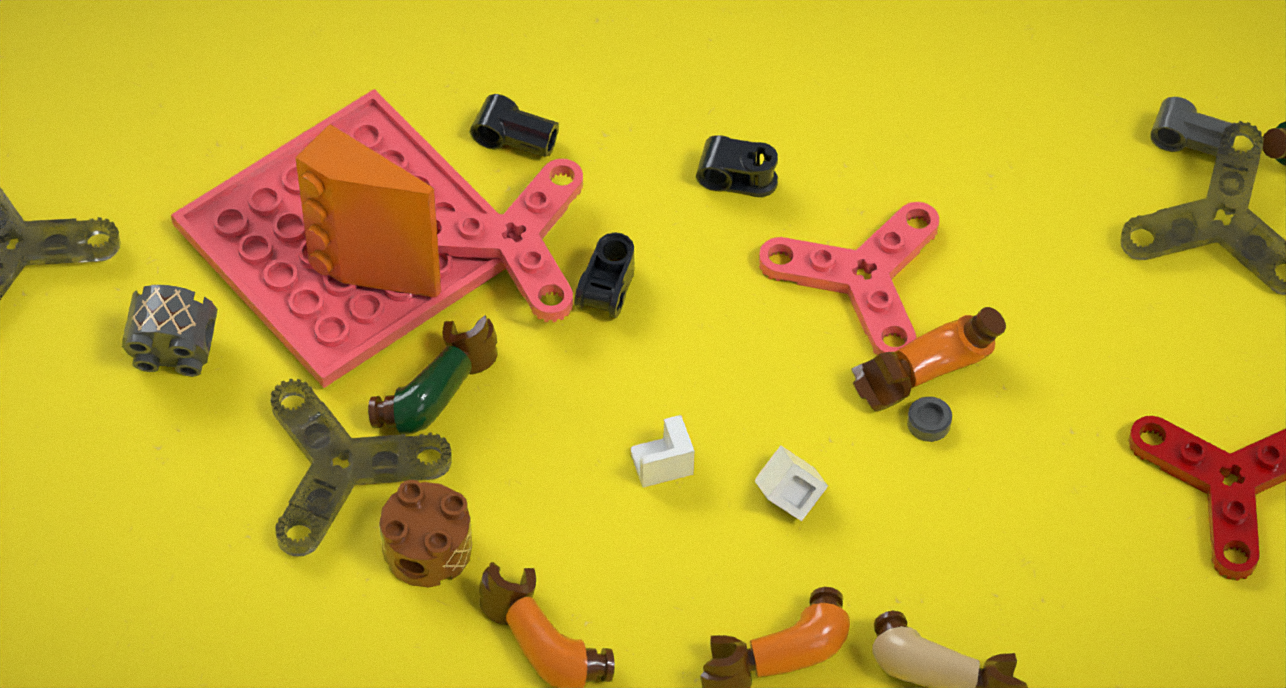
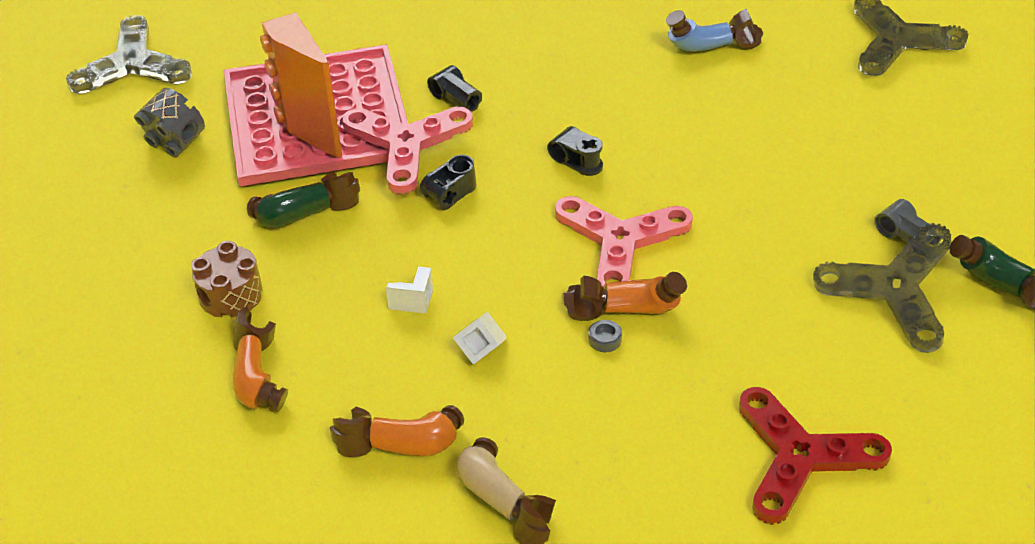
camera: 30 degrees right, 10 degrees down
clear smoke piece [271,379,452,556] -> none

